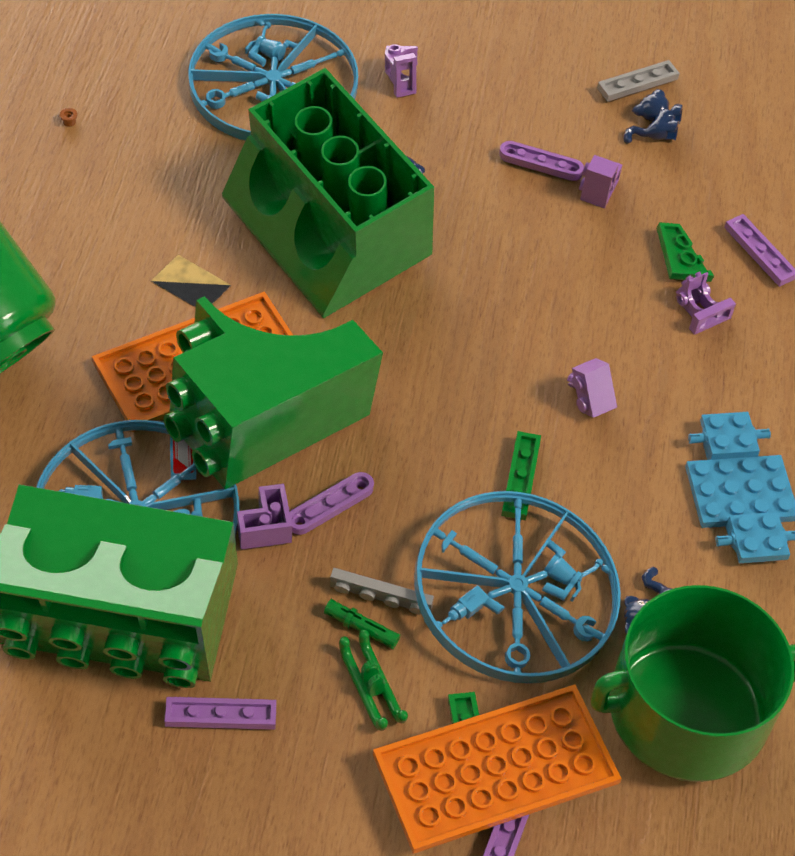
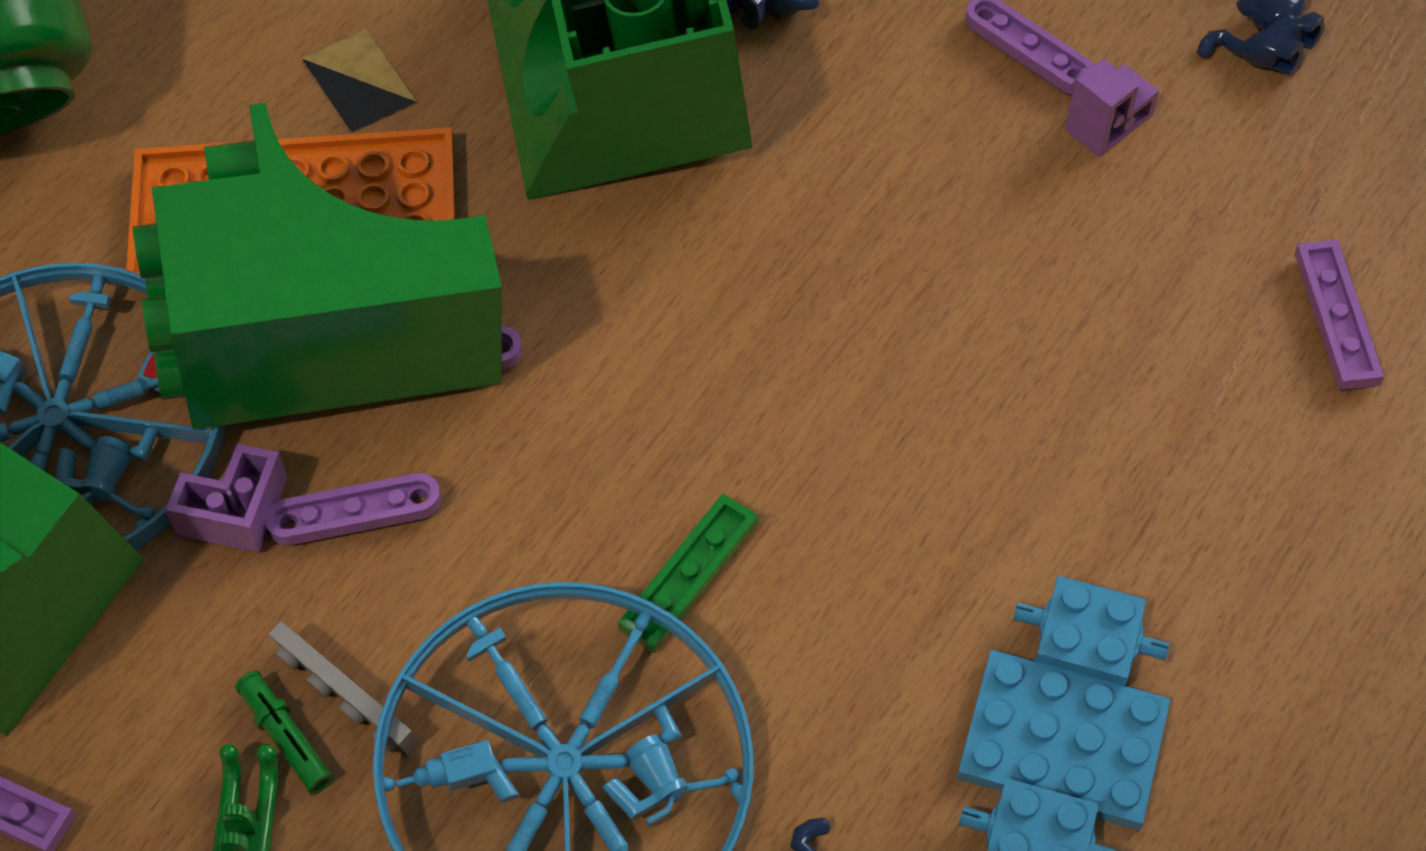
camera: 30 degrees right, 5 degrees up
medium lavender brick [567,358,617,418] -> none
green wing [656,222,714,282] -> none
medium lavender tile [676,271,736,335] -> none

